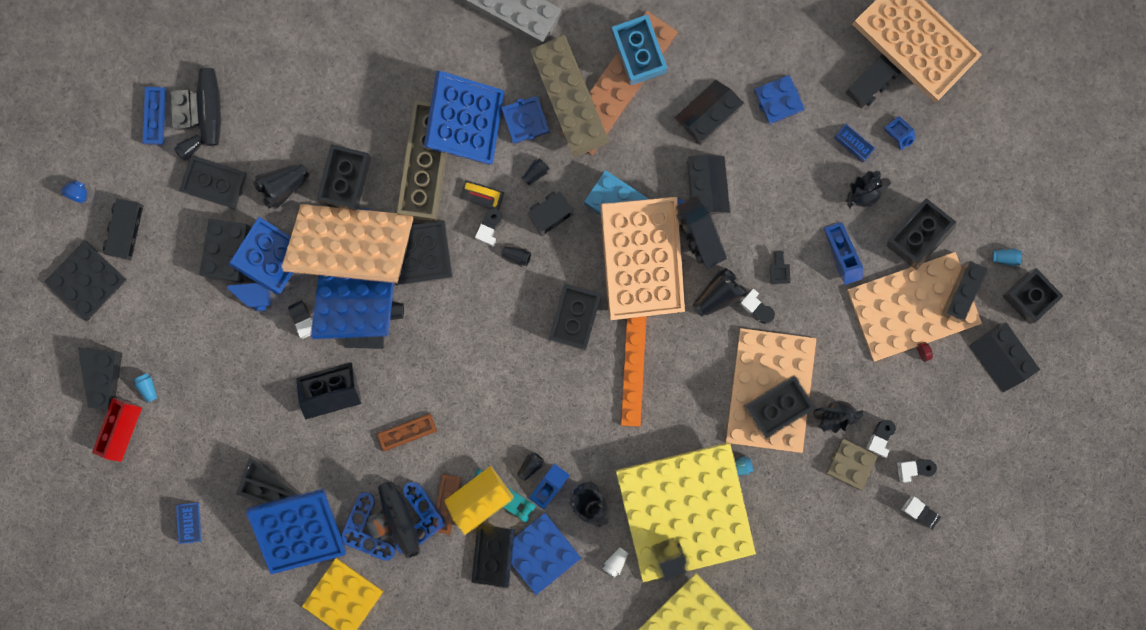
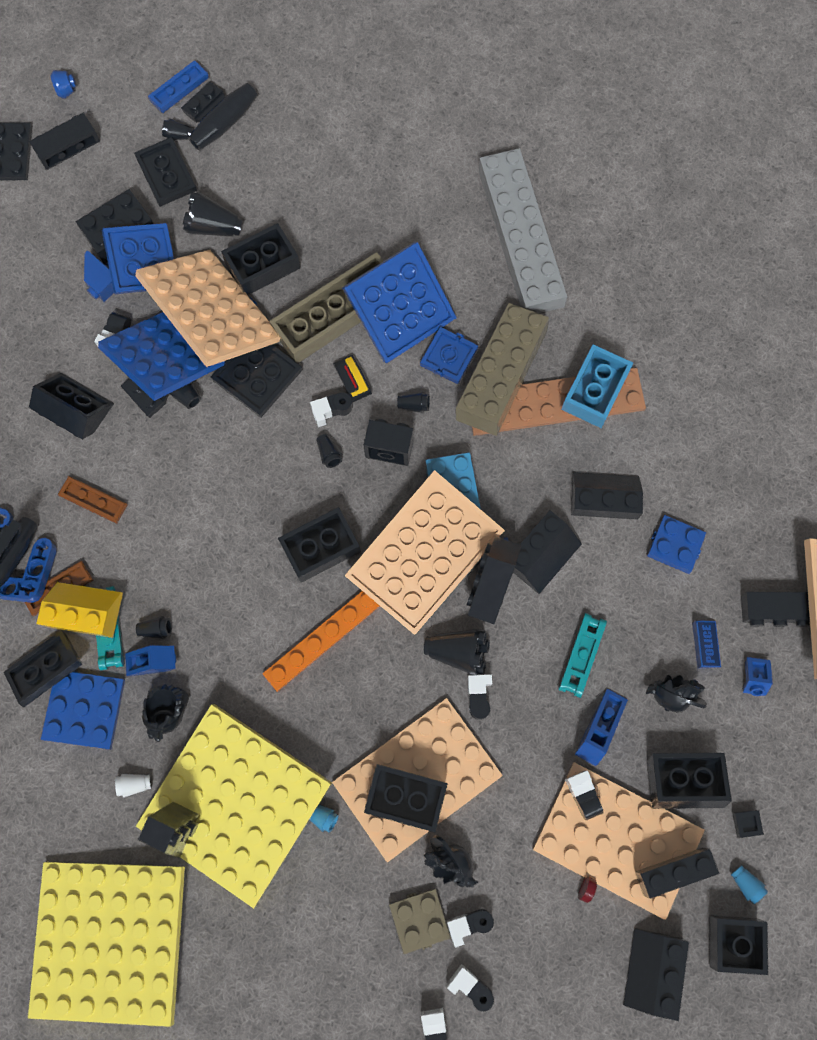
camera: 50 degrees right, 10 degrees down
black plate [769,251,790,284] -> none
none -> teal plate [558,613,607,698]
none -> leg [565,770,604,821]
none -> black plate [733,810,764,838]

